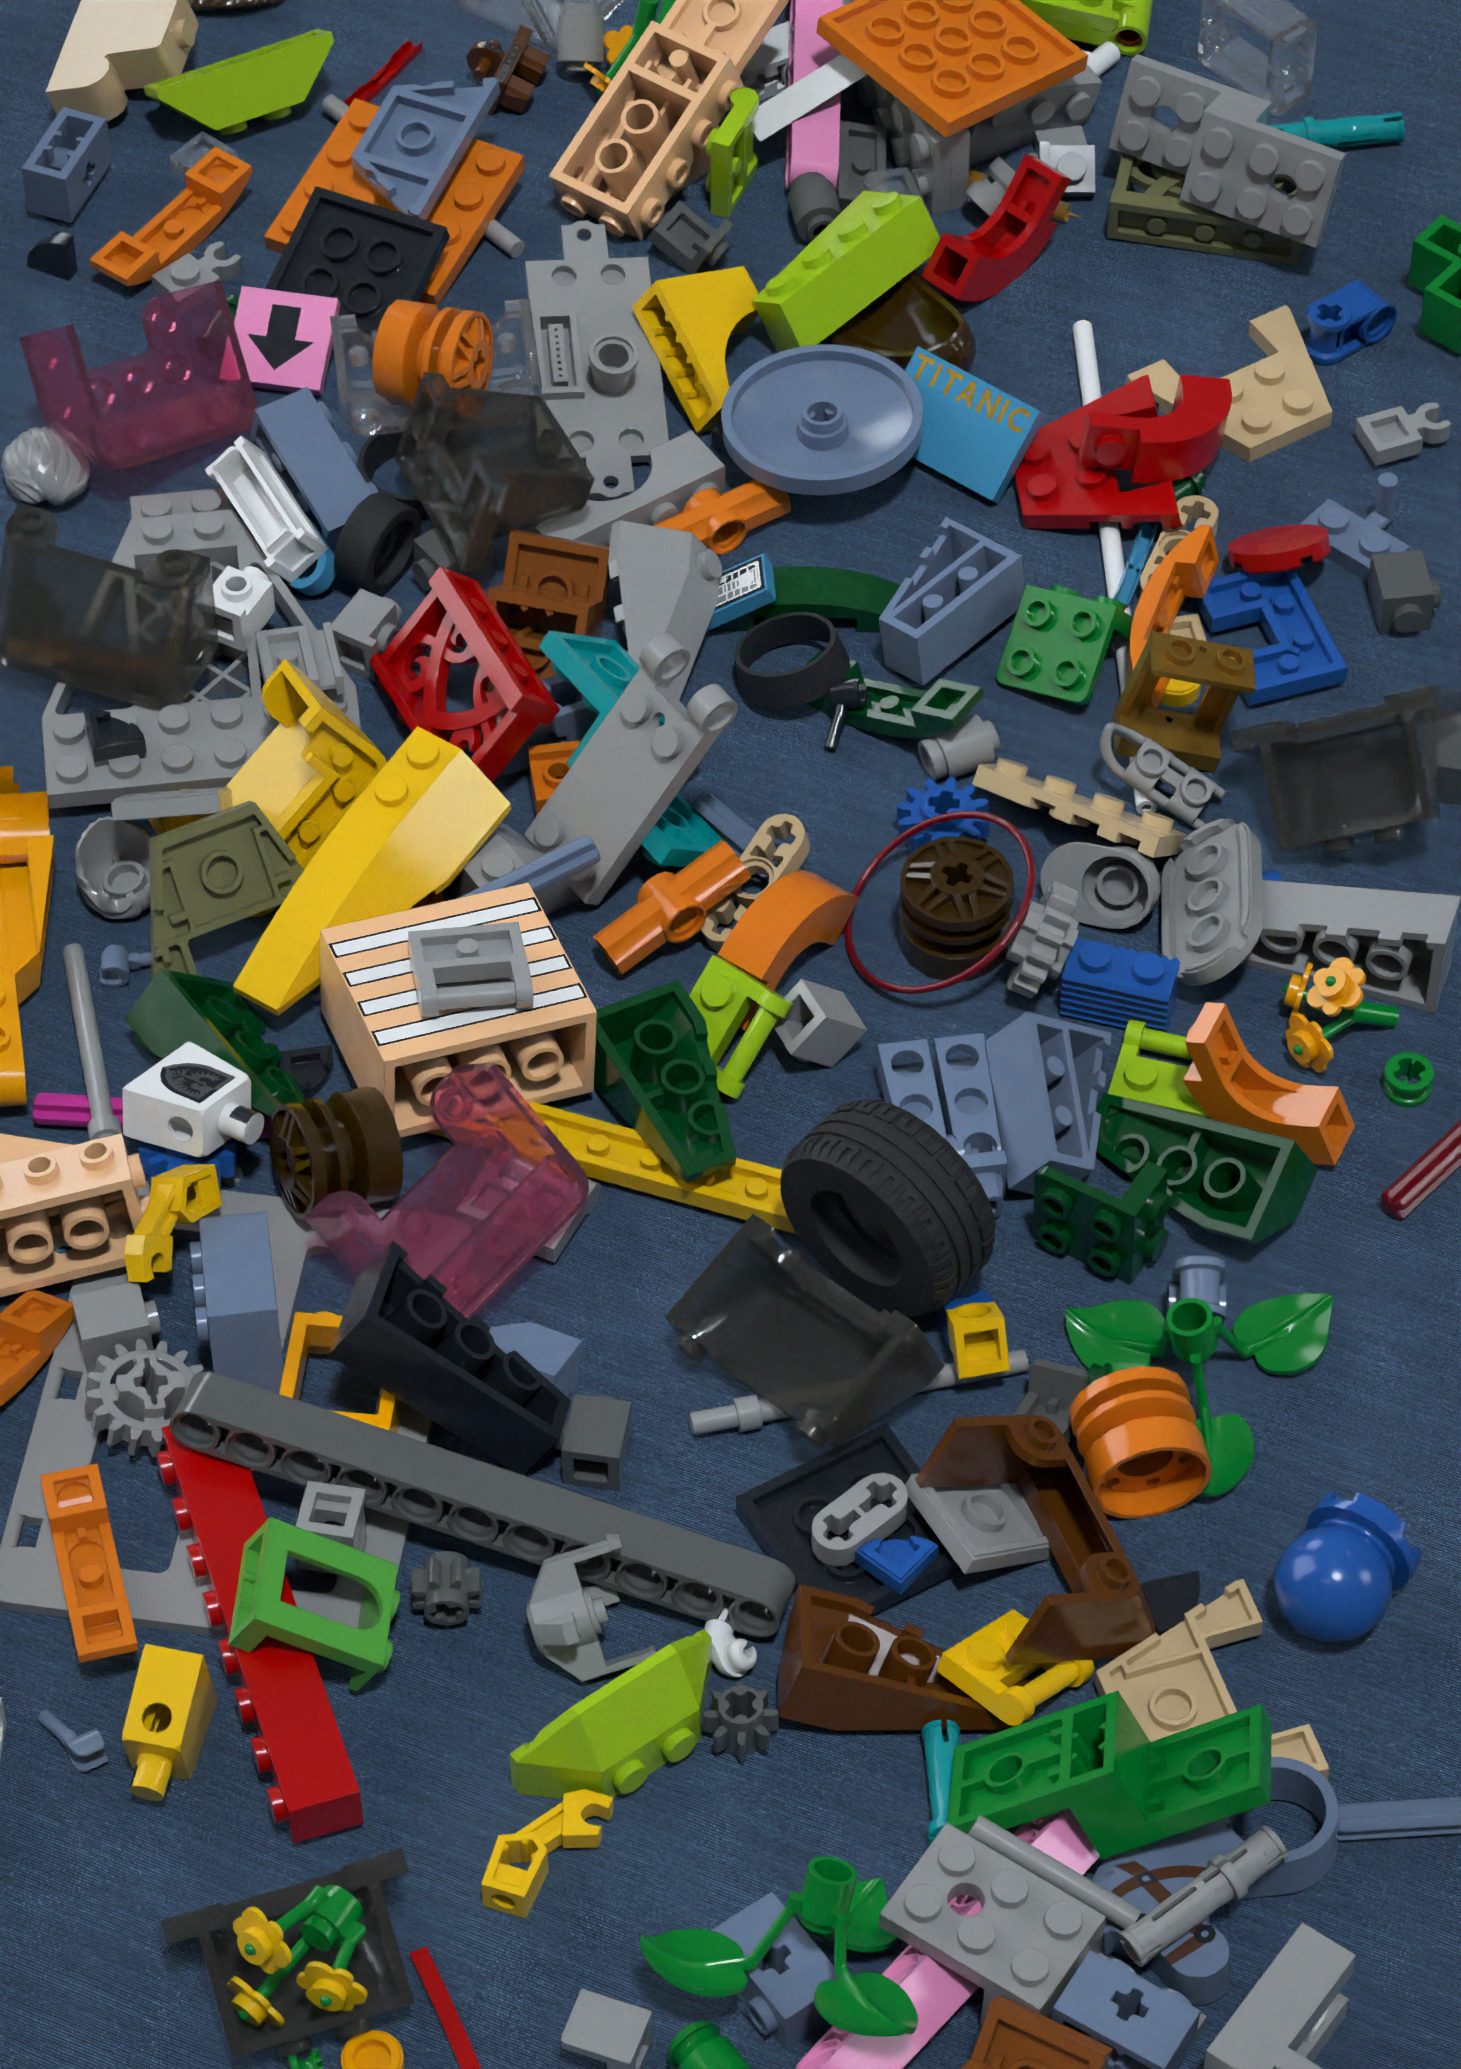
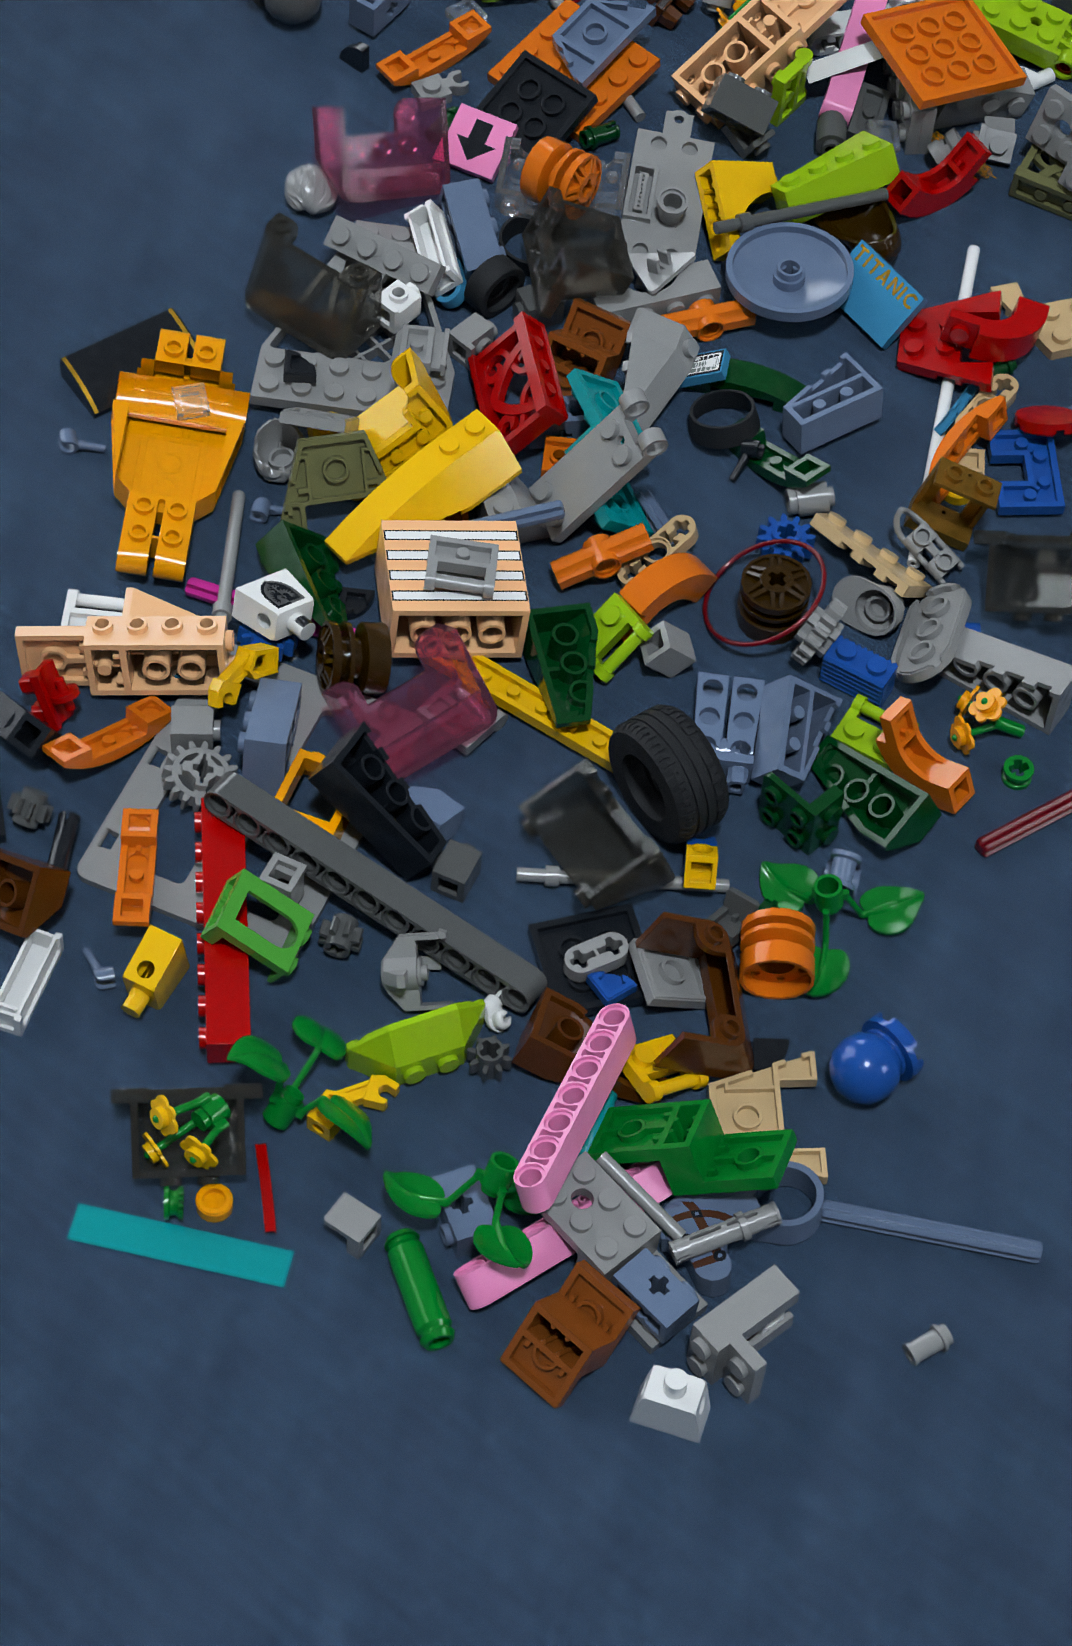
camera: 10 degrees right, 5 degrees up
green bracket [997,584,1133,705] -> none
none -> green plant [227,1015,372,1151]
none -> light grey hinge [323,215,446,297]
none -> bright pink beam [513,1003,637,1214]
none -> dark green pin [579,120,620,150]
none -> light grey piece [627,248,696,295]
none -> dark grey brick [701,72,779,140]
none -> dark grey bar [713,188,889,235]

